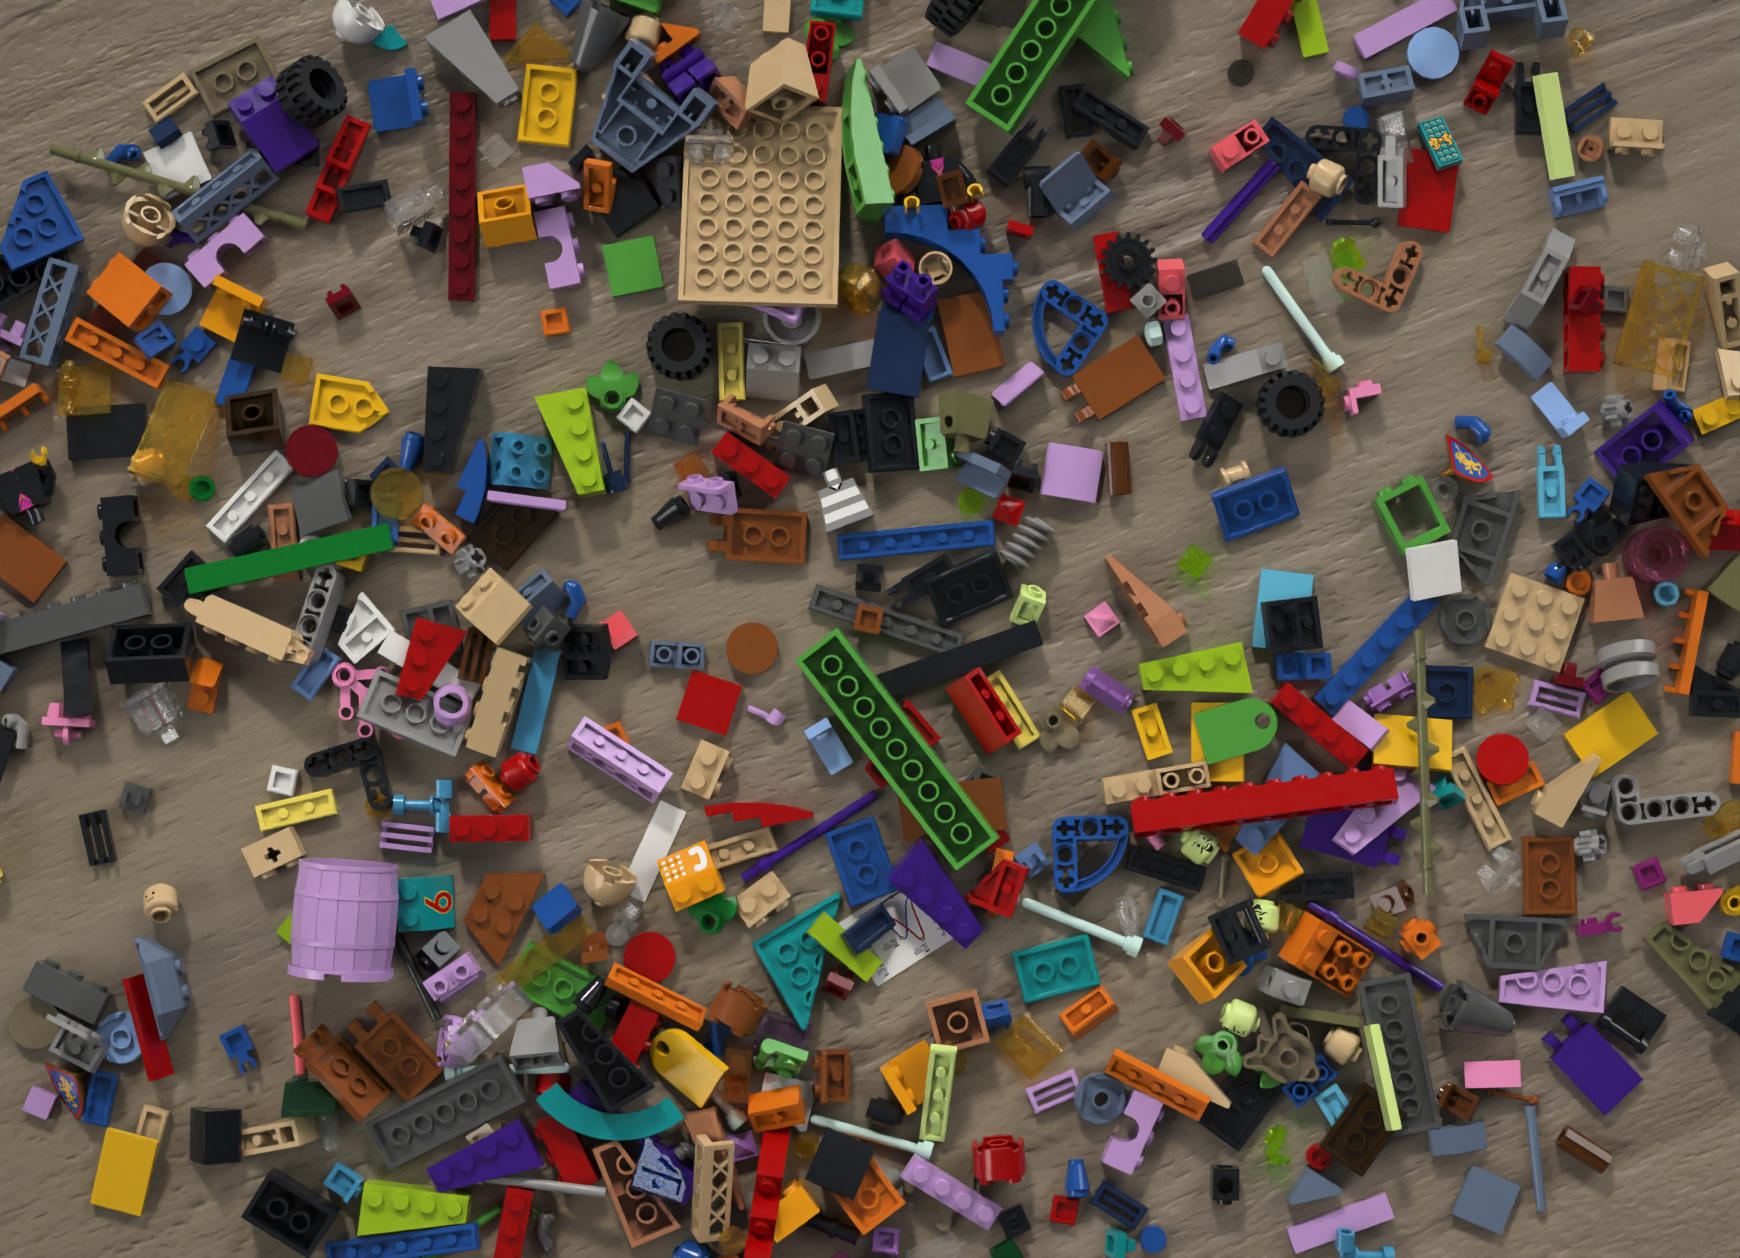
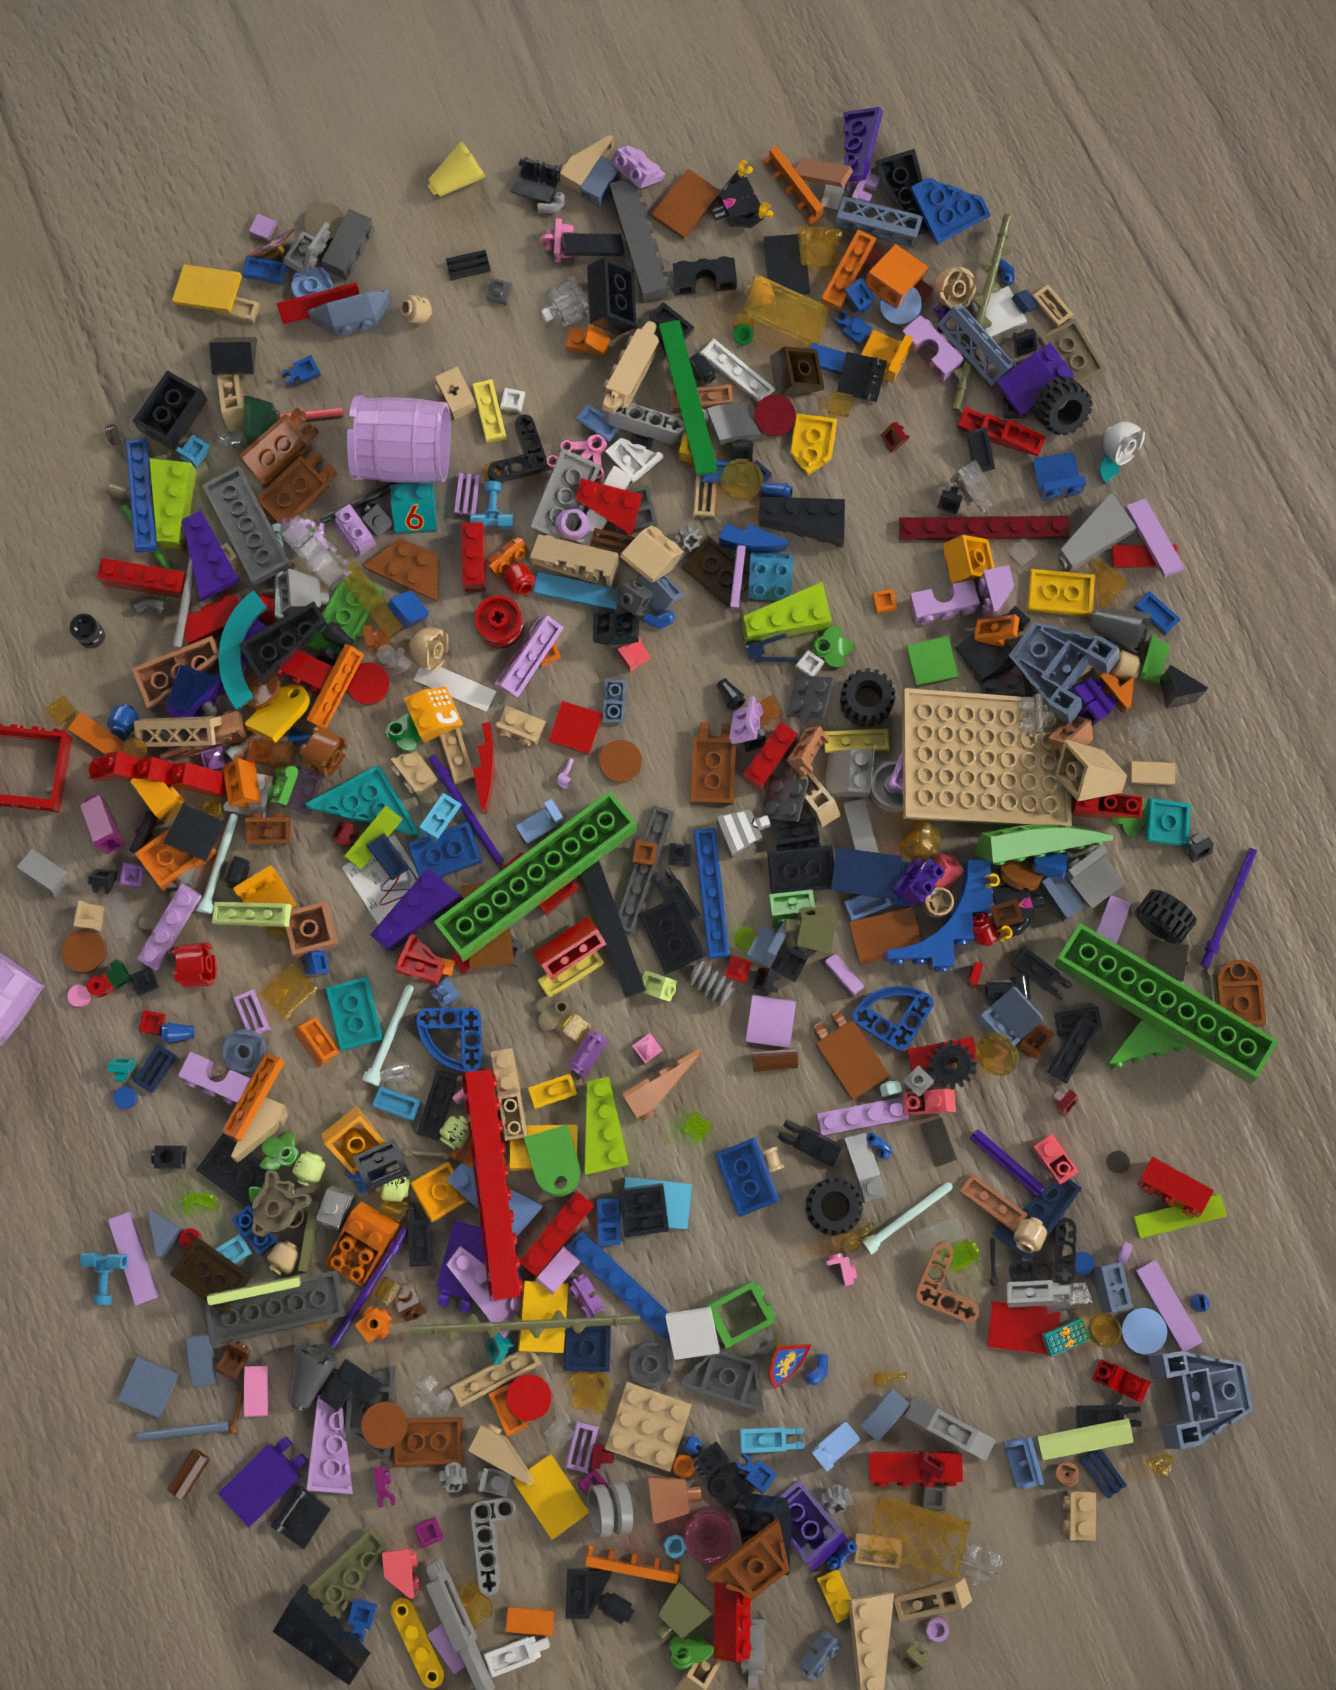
camera: 95 degrees right, 10 degrees down
orange hinge [412,503,467,555] -> none
none -> dark orange tile [245,672,281,710]
none -> black plate [319,1359,384,1411]
none -> dark orange tile [361,1401,408,1449]
none -> medium azure hinge [418,793,461,843]
none -> red wheel [475,595,524,649]
none -> clear yellow tile [976,1032,1019,1076]
none -> clear yellow hair [1086,1312,1122,1348]

